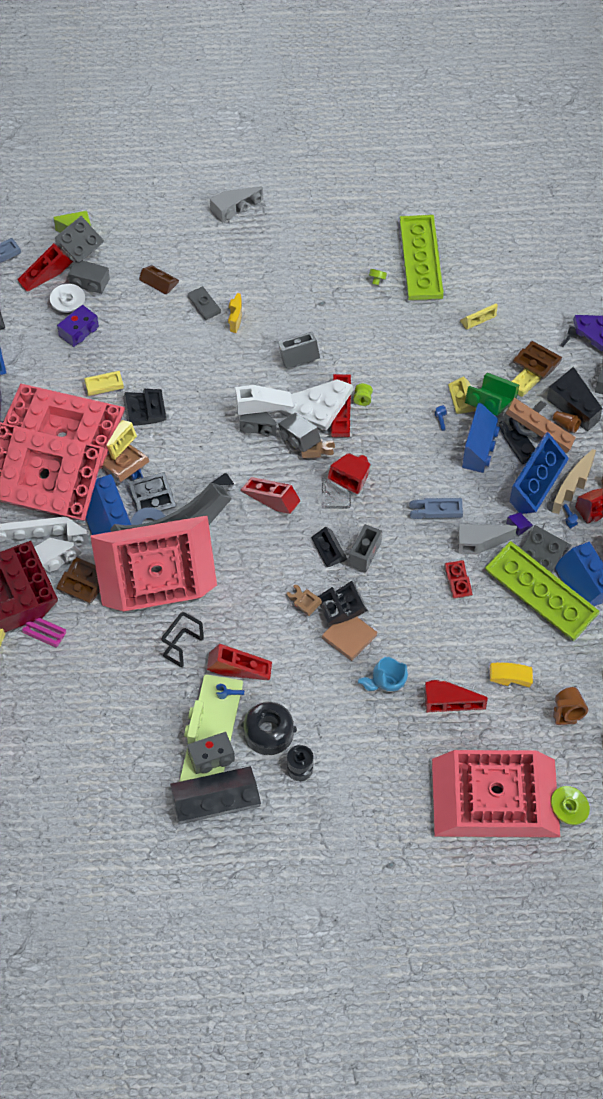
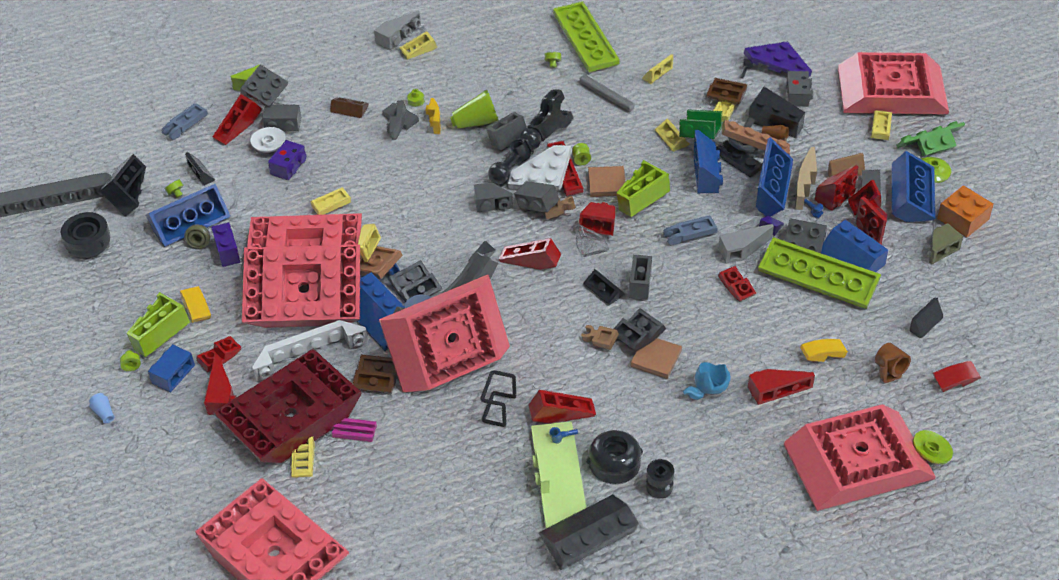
camera: 15 degrees left, 10 degrees down
white slope [34,538,82,573] -> none
black slope [123,388,166,426] -> none
dark grey brick [187,732,235,774] -> none
white slope [235,385,293,415] -> none
blue hand [435,405,447,431] -> none
none -> dark grey slope [387,100,407,140]
none -> light yellow slope [399,31,437,59]
none -> lime tile [407,89,425,107]
none -> lime cone [450,90,499,129]
none -> black piece [488,89,574,185]
none -> light grey axle [580,74,634,112]
none -> nougat tile [588,166,626,197]
none -> lime wedge [617,160,670,217]

